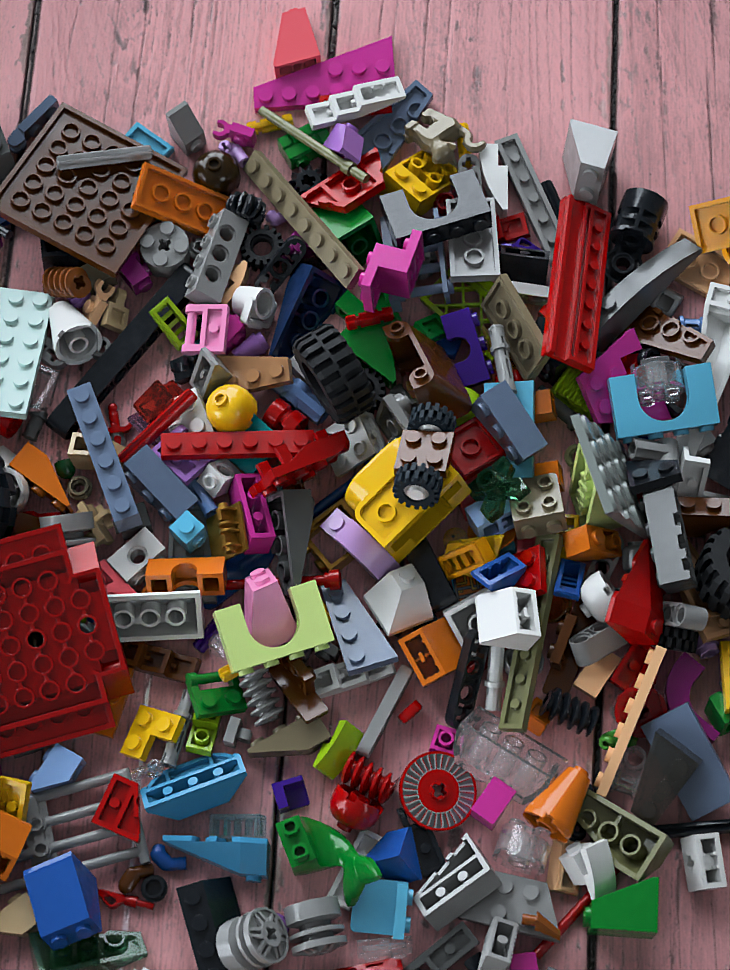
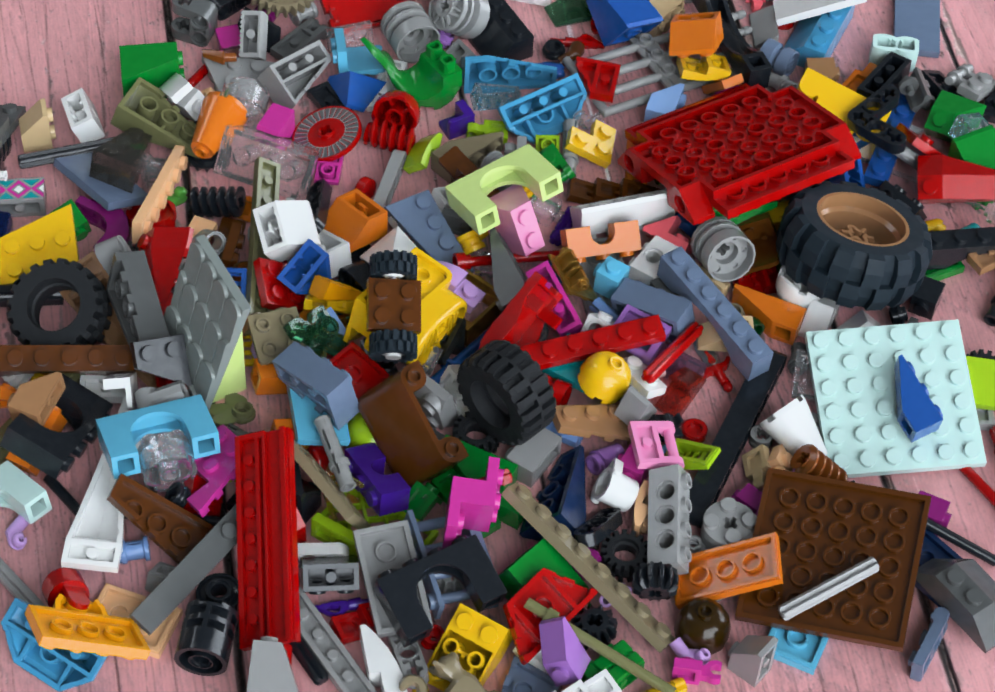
camera: 160 degrees right, 20 degrees down
none -> light grey slope [445,38,476,67]
none -> lime plate [466,120,508,145]
none -> red tile [681,418,708,443]

